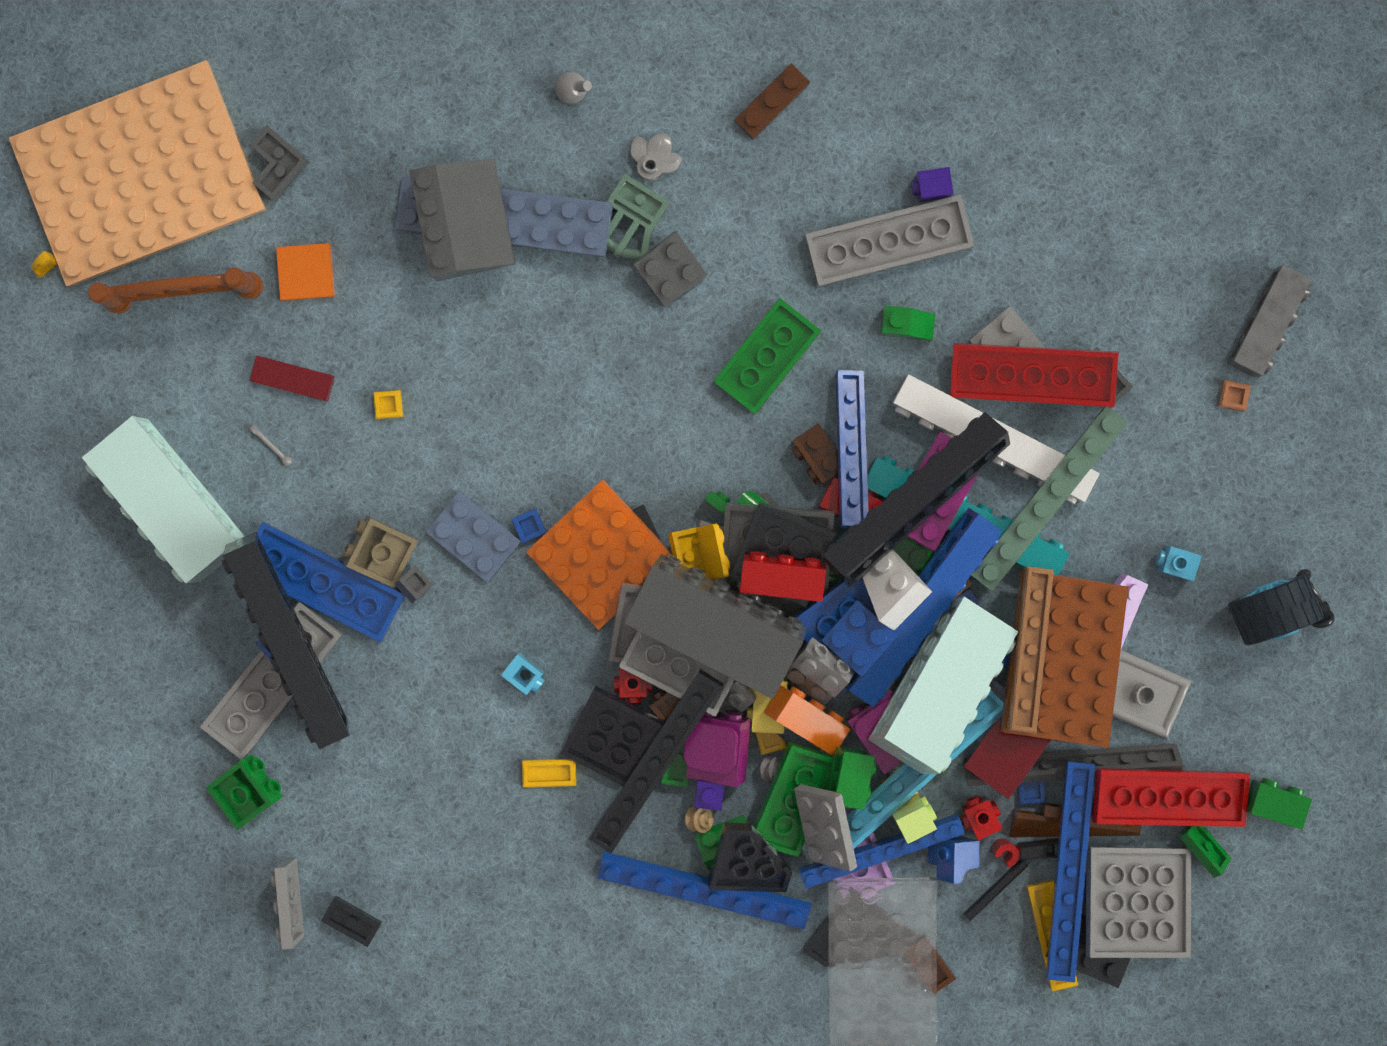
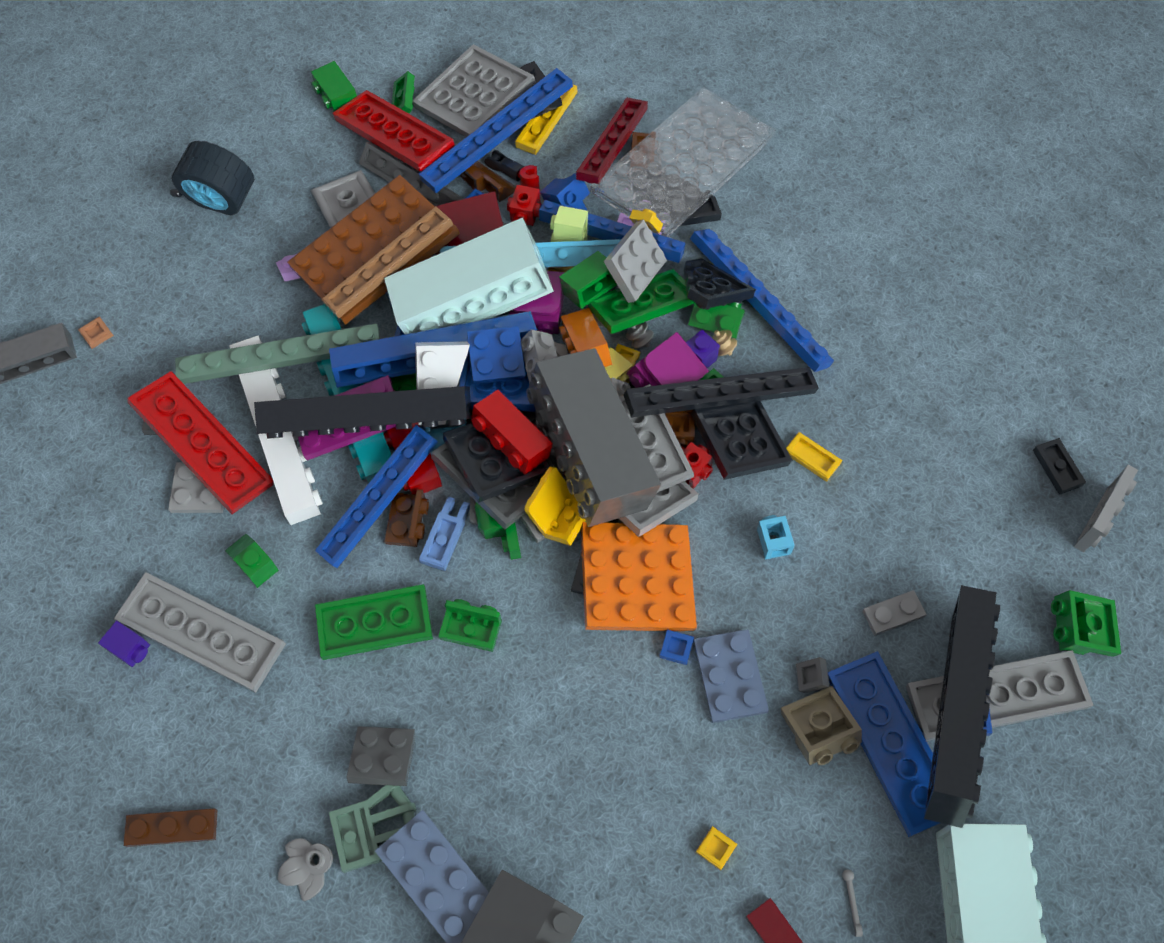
camera: 135 degrees left, 25 degrees down
black bar [963,860,1028,921] -> none
medium azure brick [1155,546,1202,581] -> none
none -> medium blue hinge [419,497,470,571]
none -> green bracket [438,599,502,652]
none -> dark red plate [576,97,648,184]
none -> yellow plate [629,209,663,233]
none -> light grey plate [862,590,927,636]

